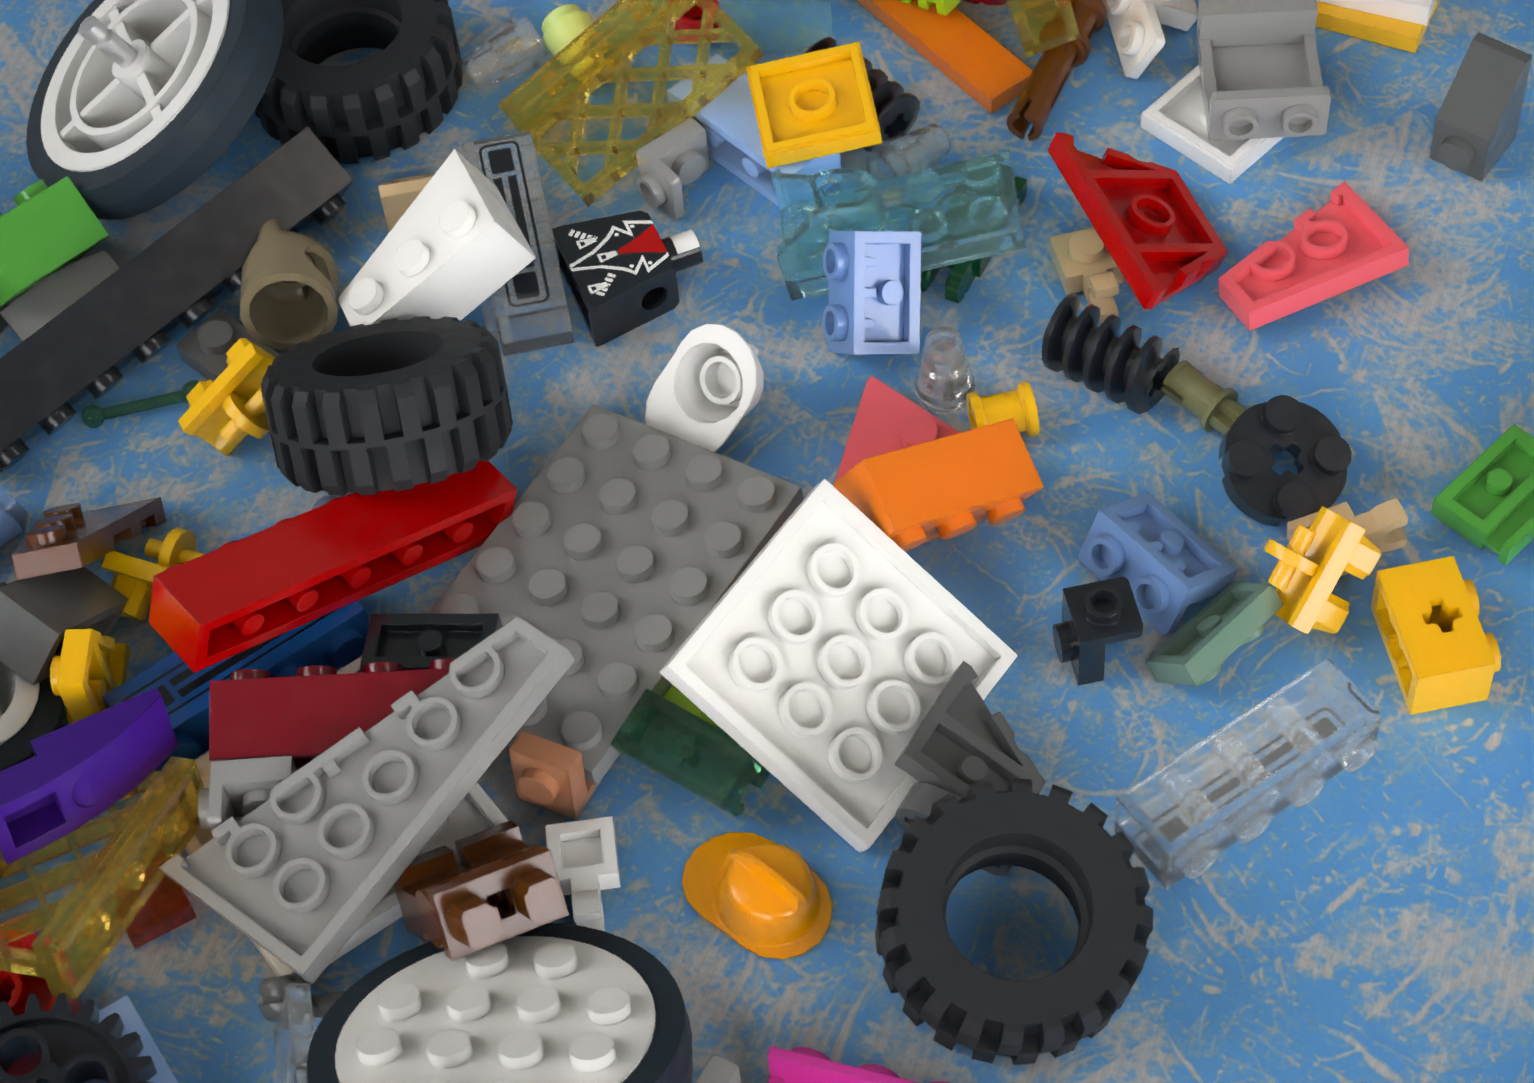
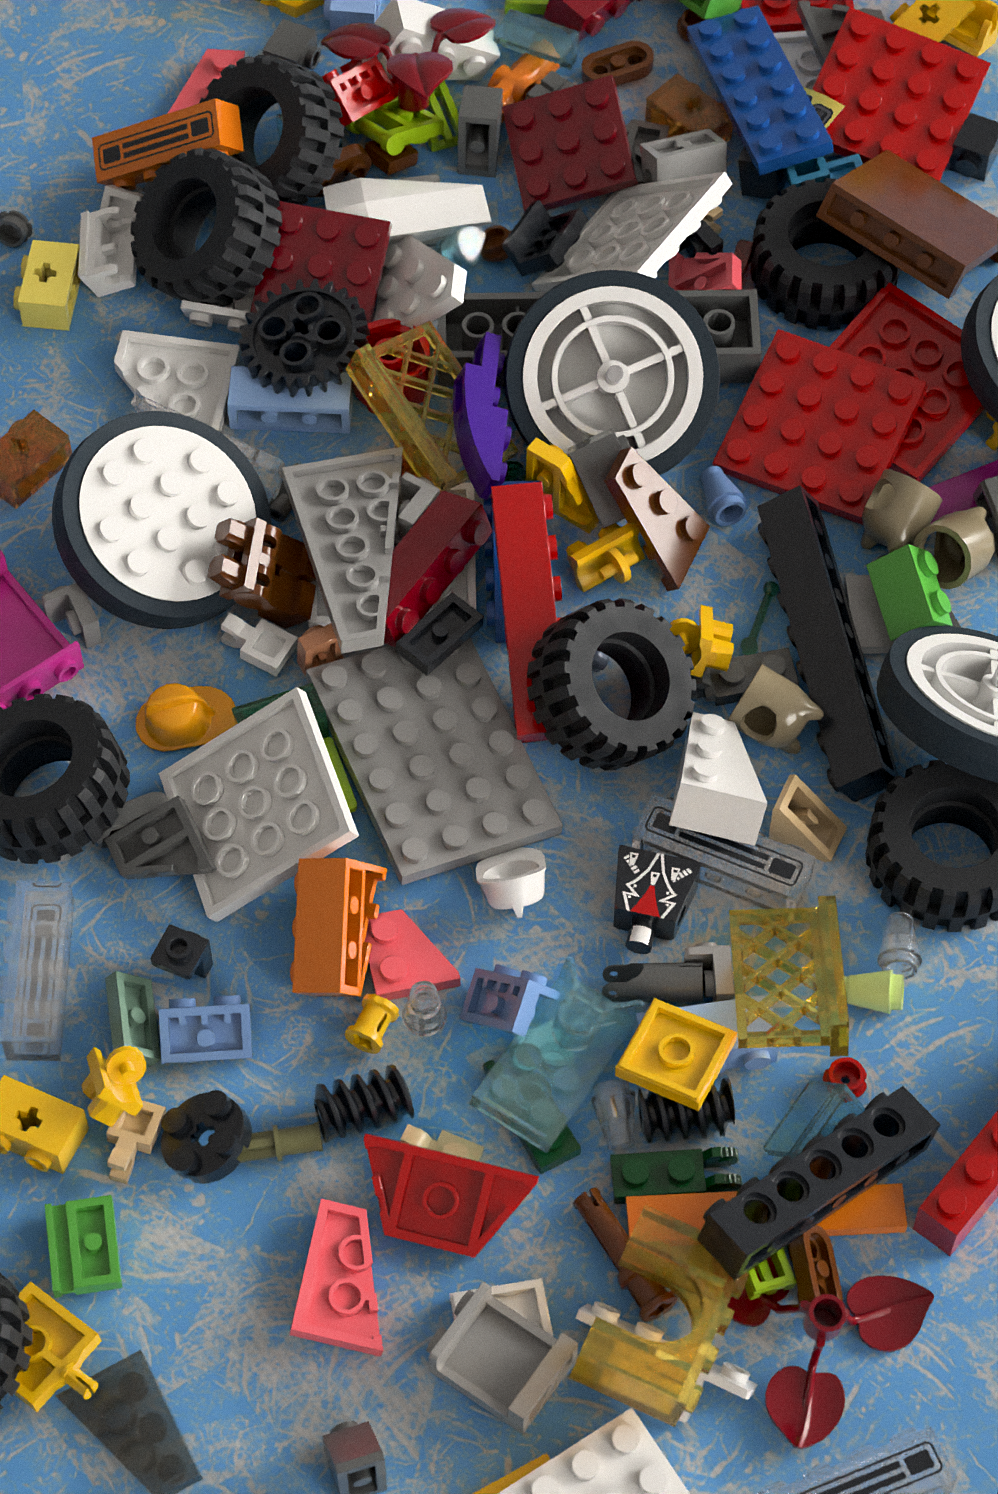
camera: 120 degrees right, 5 degrees up
none -> dark grey piece [602,962,703,1003]
none -> dark green hinge [610,1146,742,1204]

